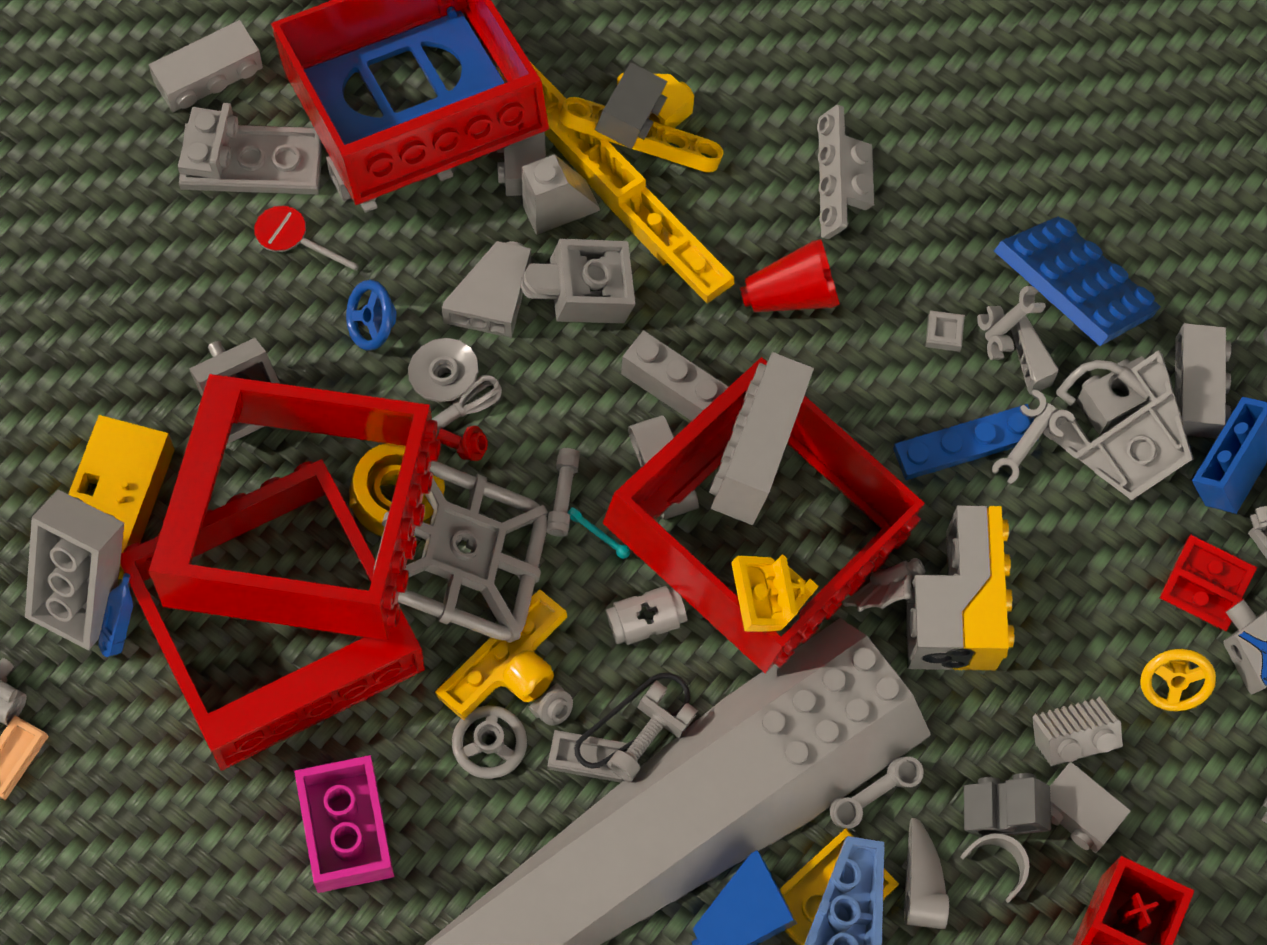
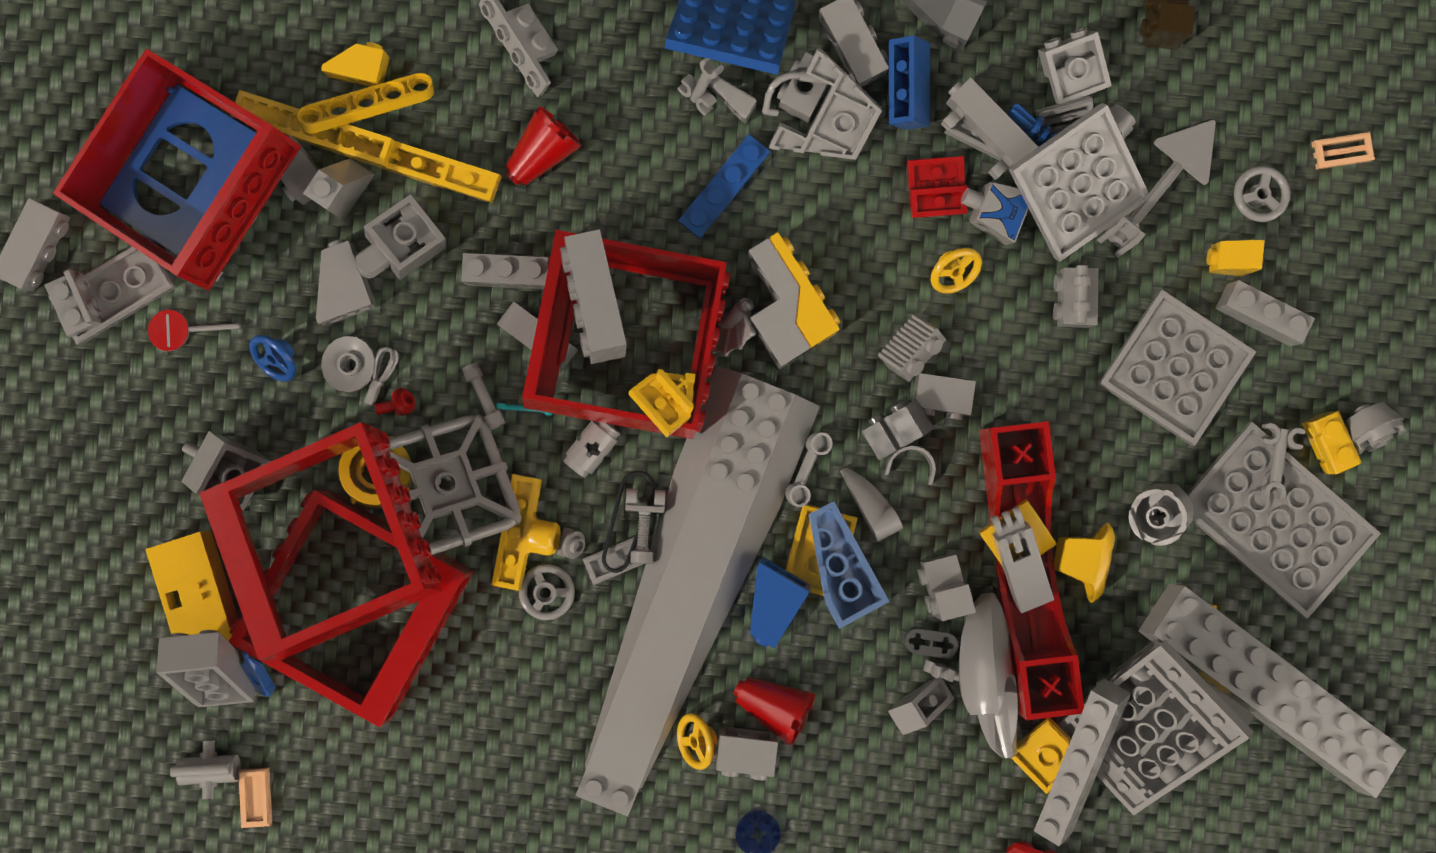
camera: 30 degrees left, 20 degrees up
dark pink brick [294,755,394,893] -> none
dark grey brick [595,62,668,149] -> none
light grey tile [925,310,965,352] -> none
light grey bar [992,389,1075,485] -> none

